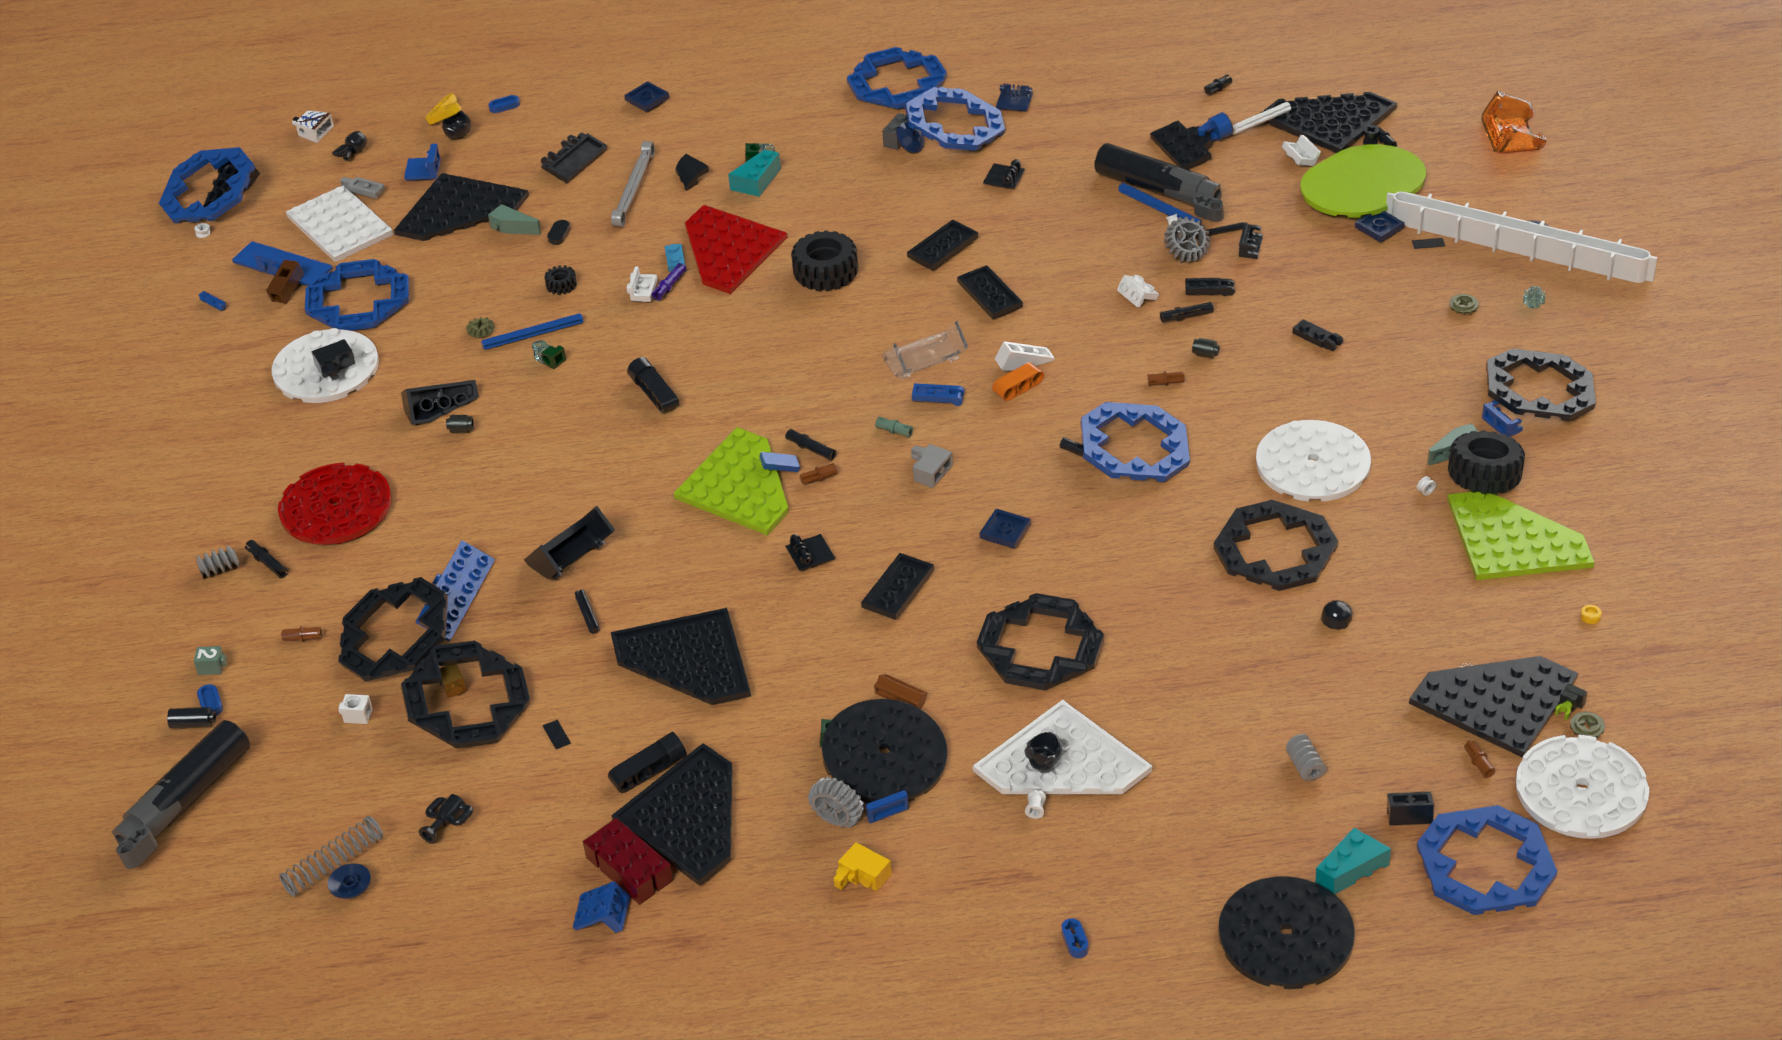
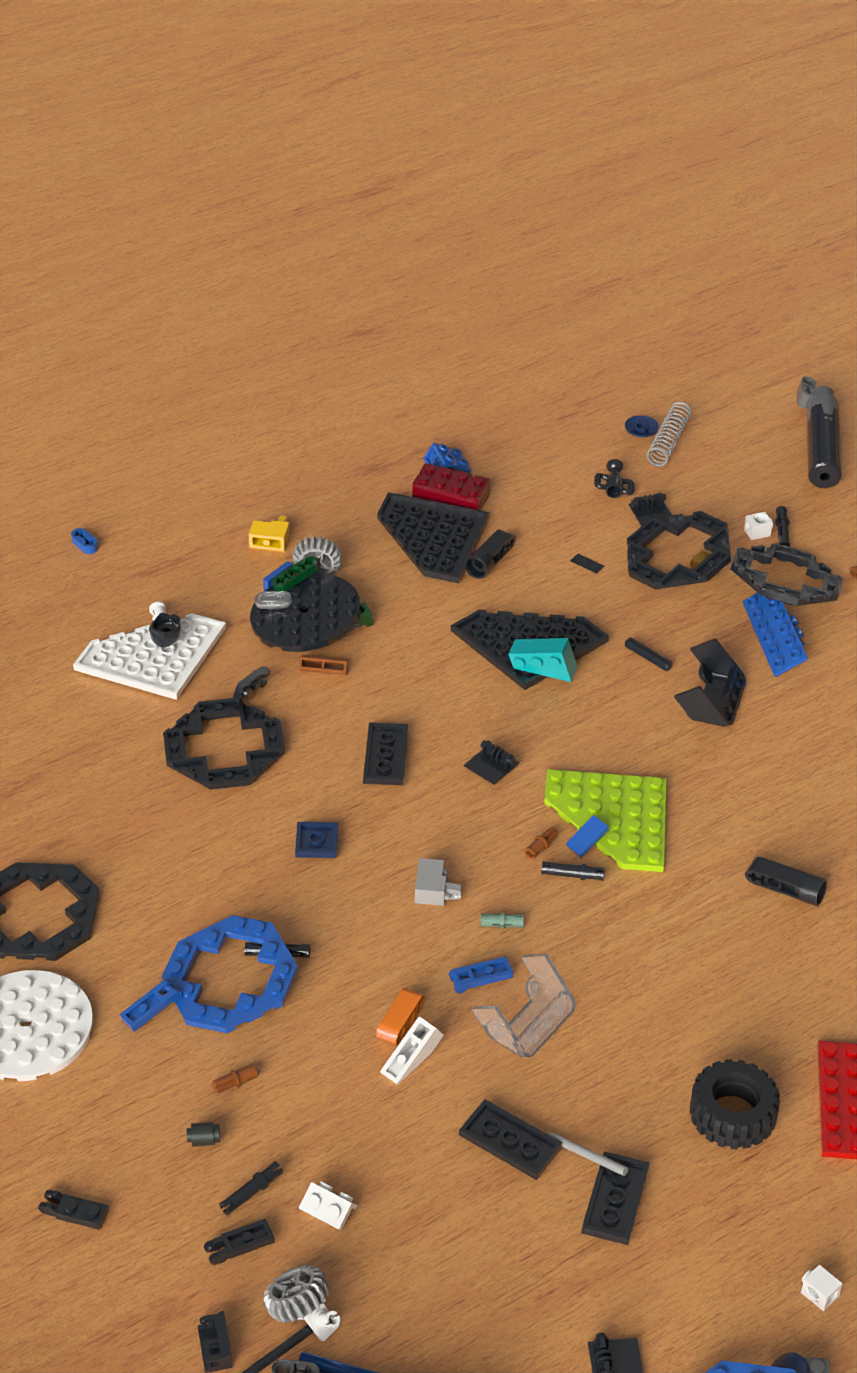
camera: 150 degrees right, 0 degrees up
none -> blue plate [119,979,183,1032]
none -> black hinge [232,666,270,703]
none -> clear tile [255,591,292,609]
none -> dark green beam [272,557,318,593]
none -> teal wedge [509,638,578,682]
none -> light grey bar [549,1132,628,1176]
none -> black hinge [628,492,672,526]
none -> black pin [775,506,790,547]
none -> white brick [801,1265,842,1312]

